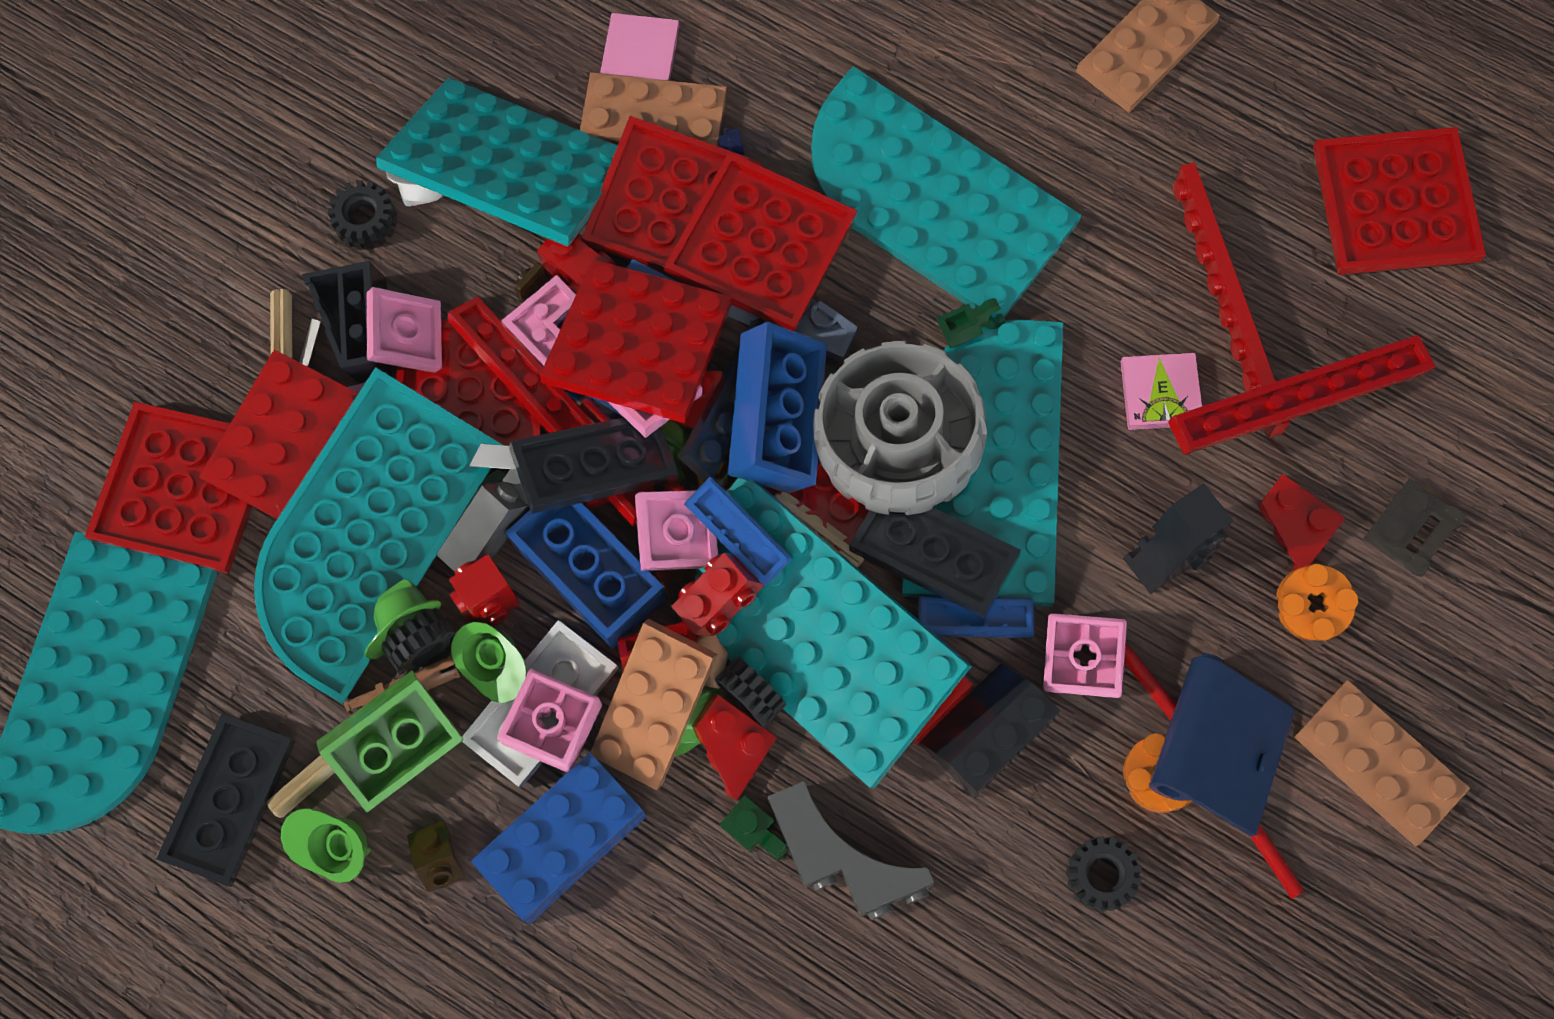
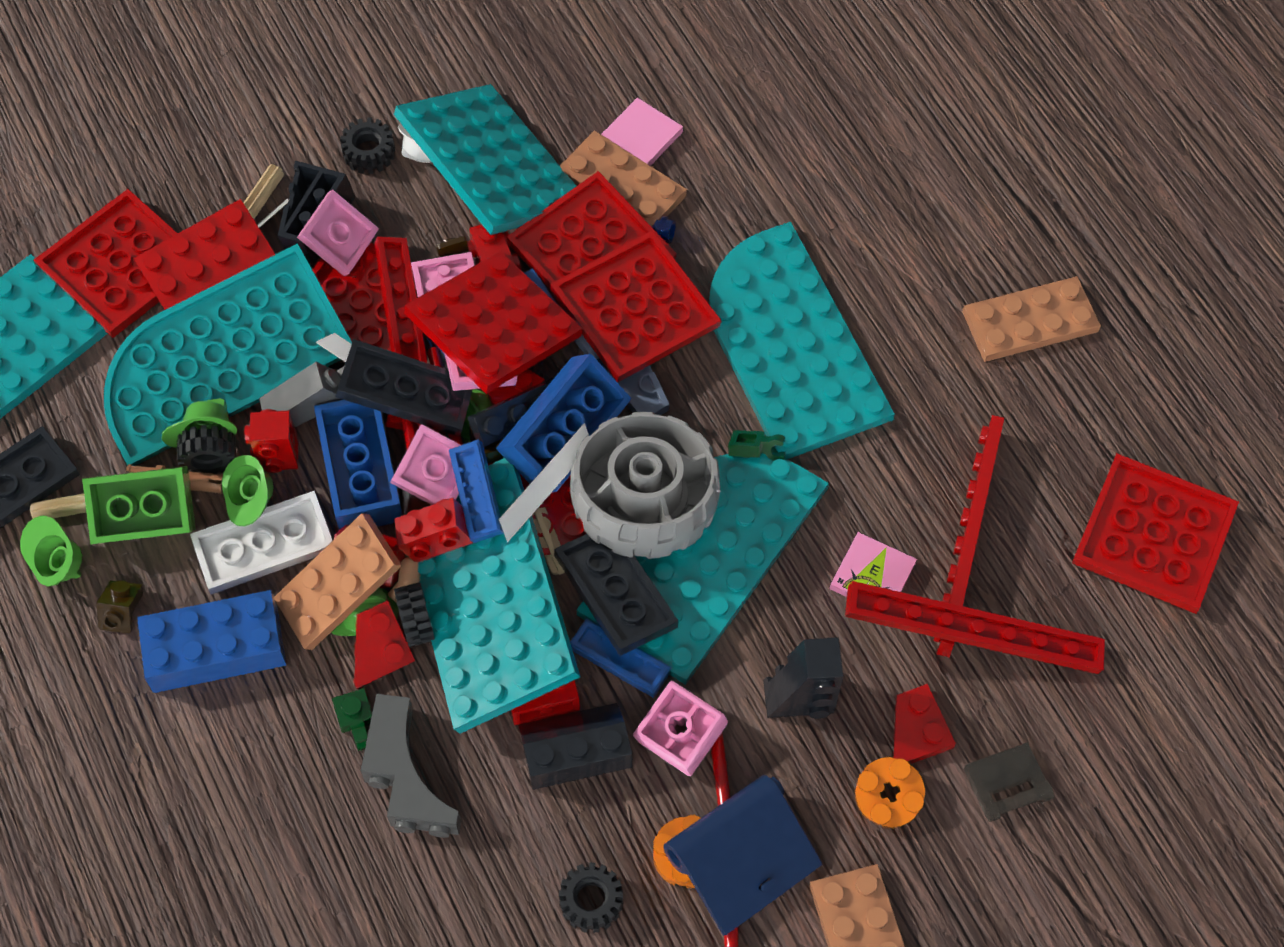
camera: 25 degrees right, 10 degrees down
bright pink brick [497,669,602,773] -> none
none -> white sticker [499,423,589,542]

